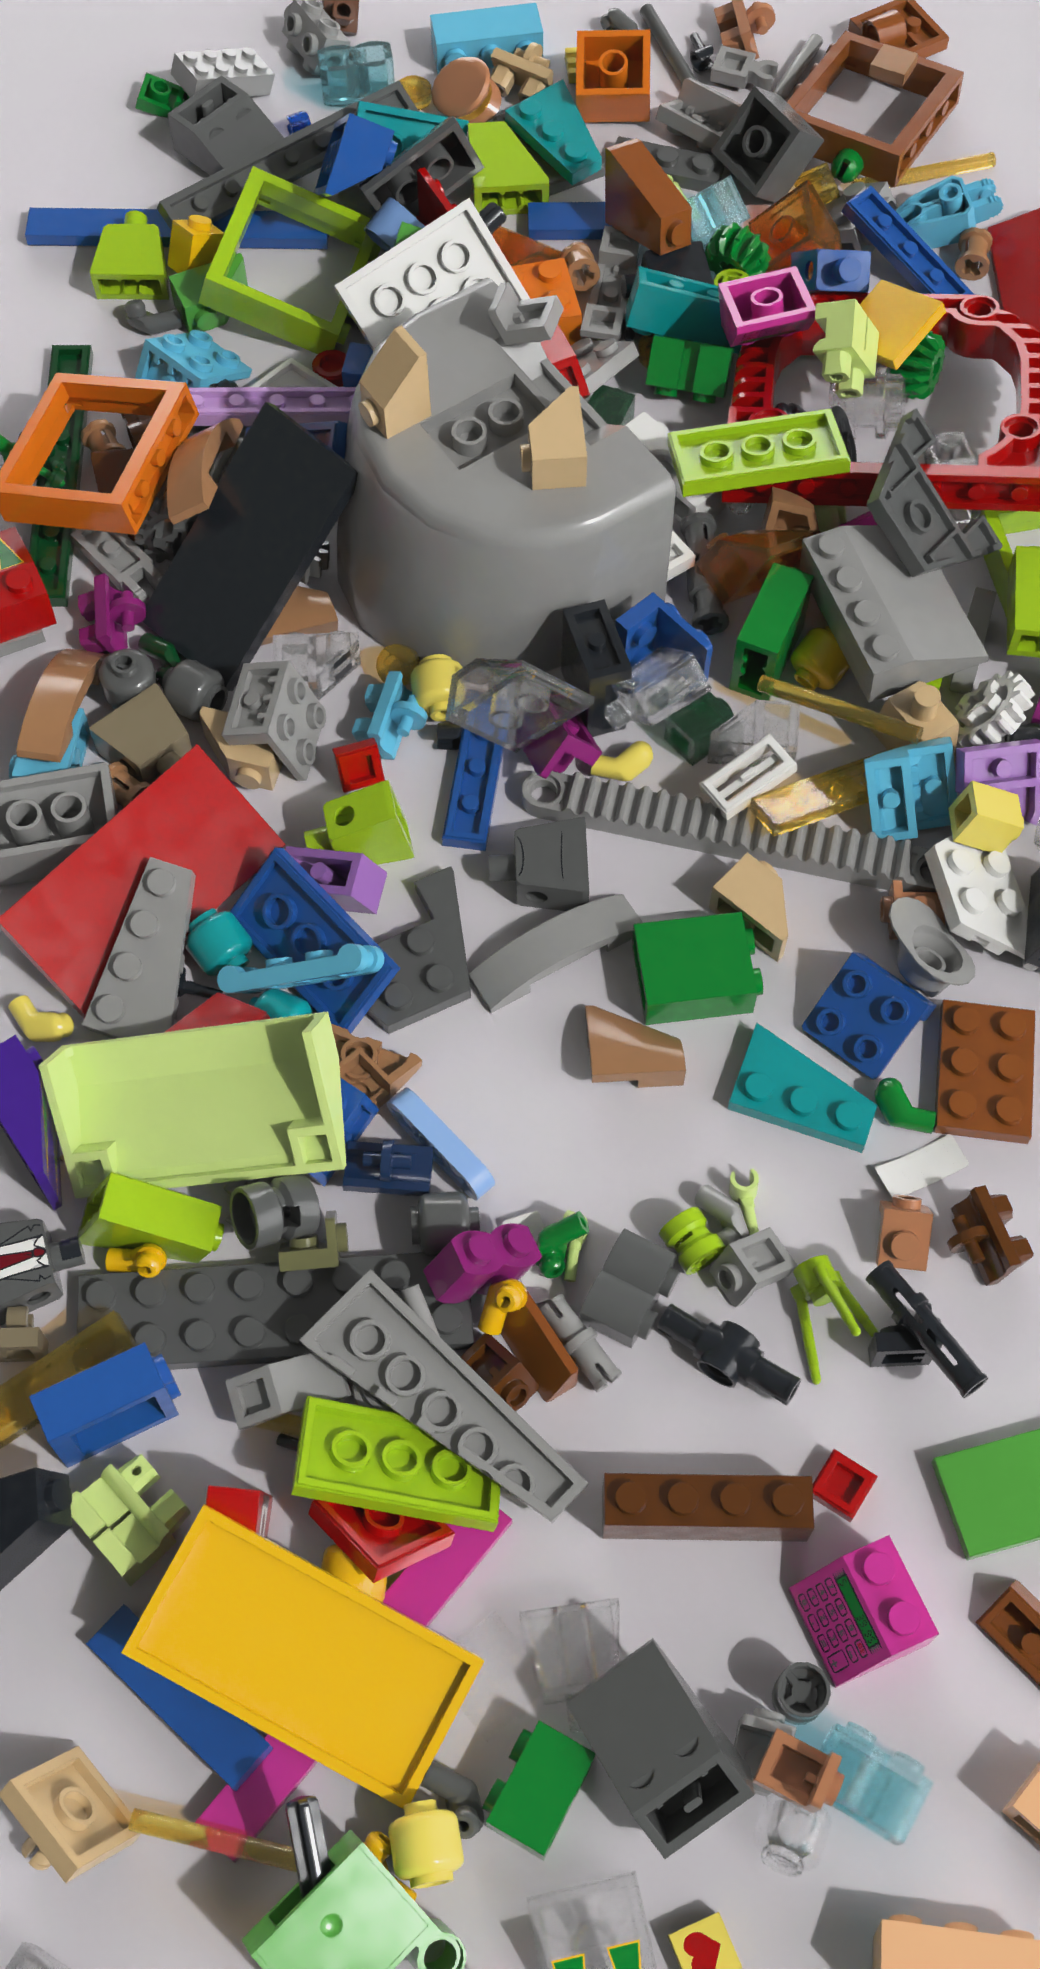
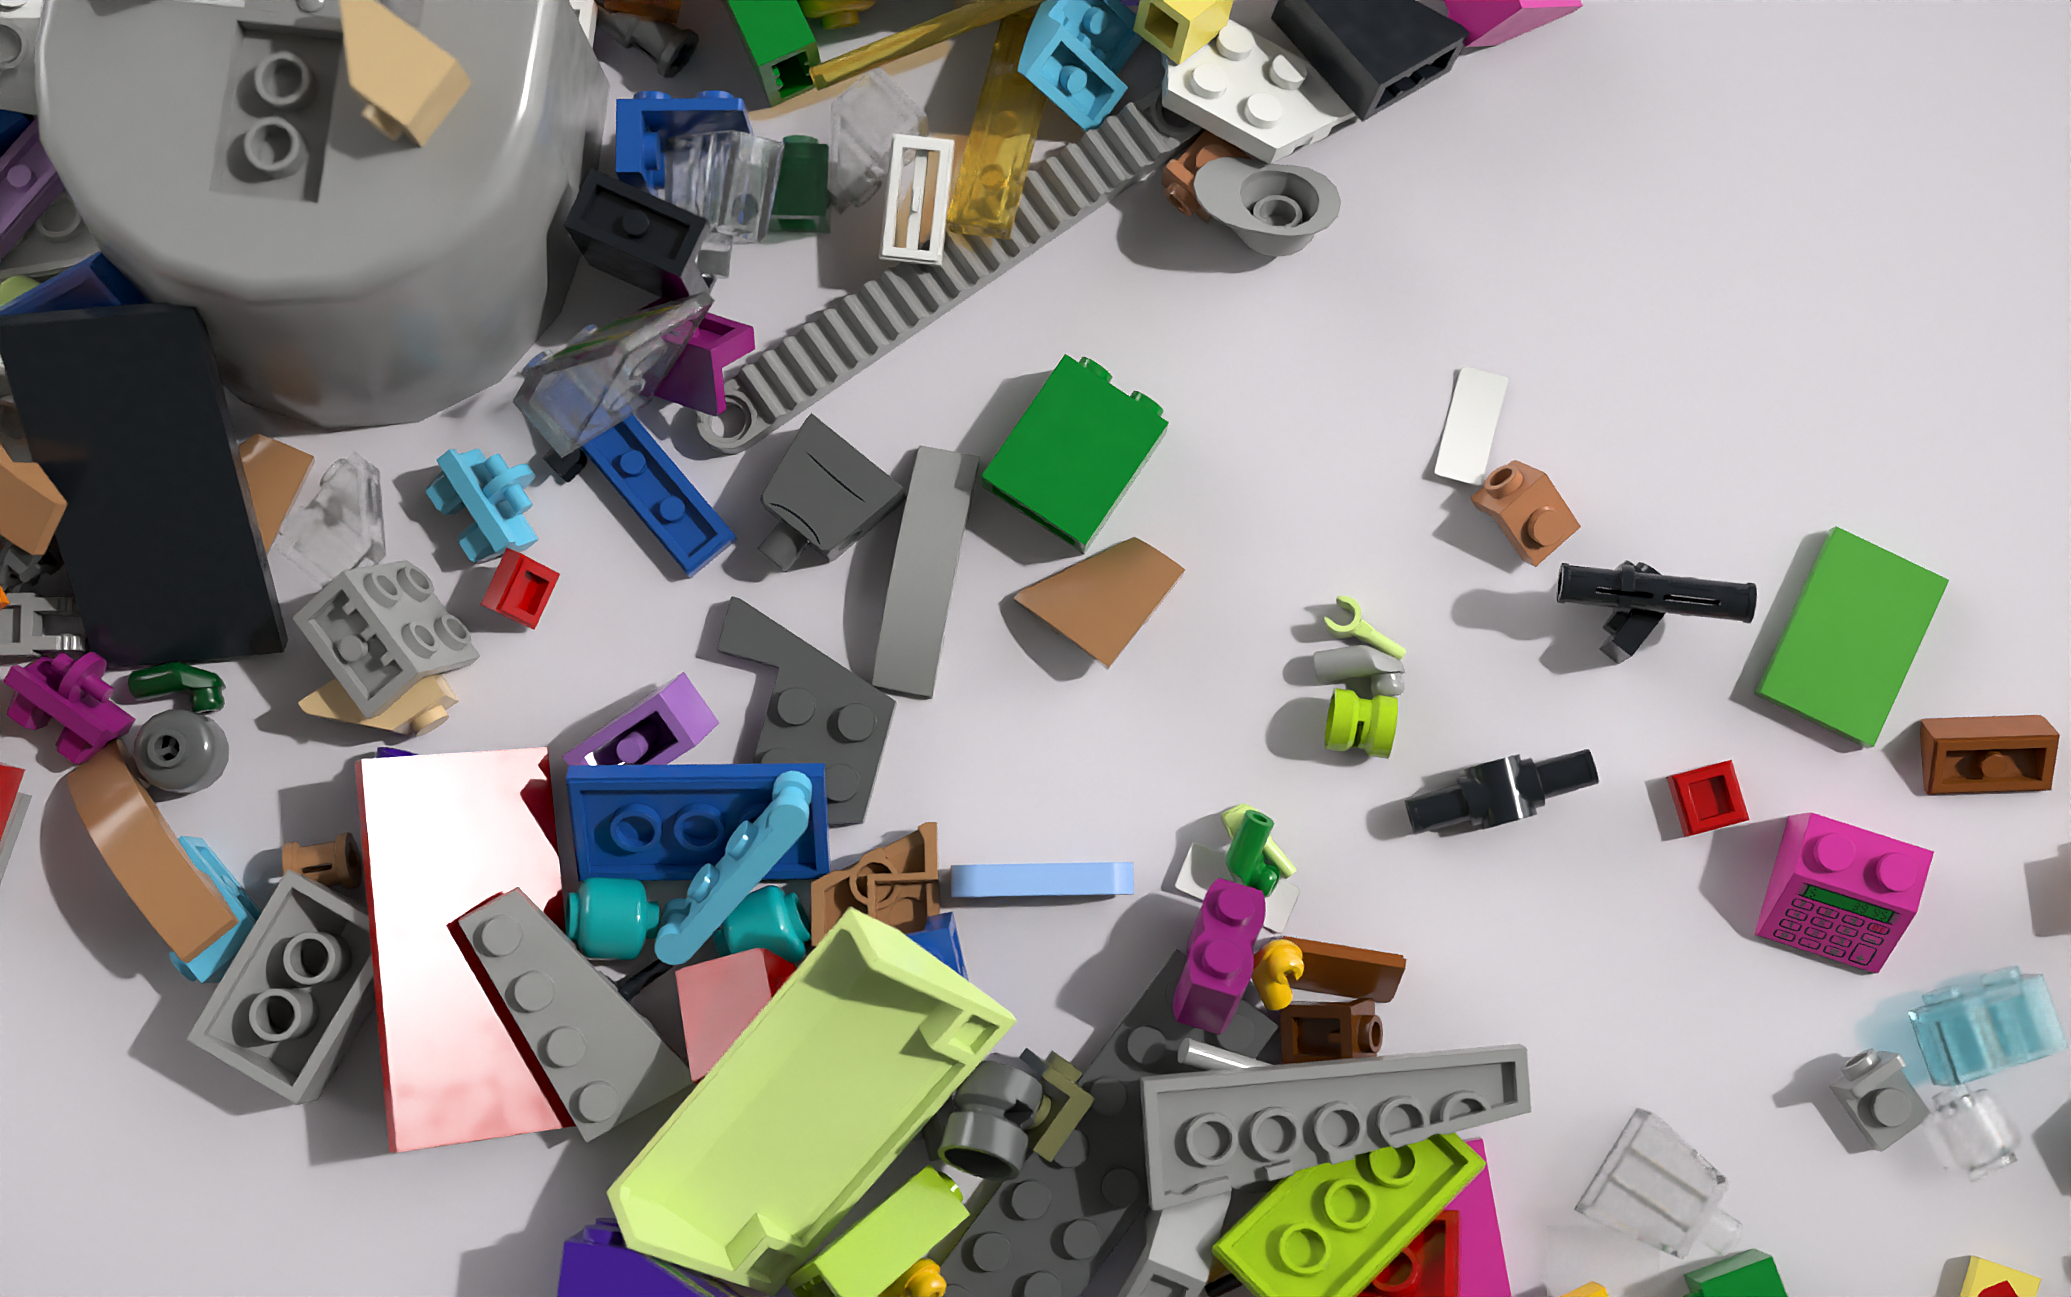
camera: 50 degrees left, 20 degrees up
light yellow arm [8,995,74,1042] -> none
dark tan torso [89,683,192,784] -> none
dark grey head [162,659,228,722] -> none
lime torso [304,780,415,865] -> none
dark blue hips [342,1139,434,1197] -> none
tan slope [358,325,431,439] -> none
clear yellow tile [376,644,420,686] -> none
light yellow head [410,654,468,721] -> none
dark grey head [410,1191,480,1256] -> none
light grey pin [540,1294,622,1392] -> none
dark grey slope [566,1638,755,1859] -> none
dark grey brick [579,1228,680,1348] -> none
light yellow arm [591,741,653,782] -> none
reddish brown brick [602,1473,814,1542] -> none
tan slope [709,852,788,962] -> none
light grey bracket [709,1227,798,1307] -> none
teal wing [728,1022,878,1153] -> none
nougat bracket [753,1728,845,1814] -> none
dark grey wheel [772,1662,831,1725] -> none
lime plant [790,1255,878,1385] -> none
blue bracket [802,952,937,1079] -> none
green arm [874,1077,936,1134] -> none
dark orange plate [934,999,1035,1144] -> none
reddish brown hips [947,1185,1034,1286] -> none

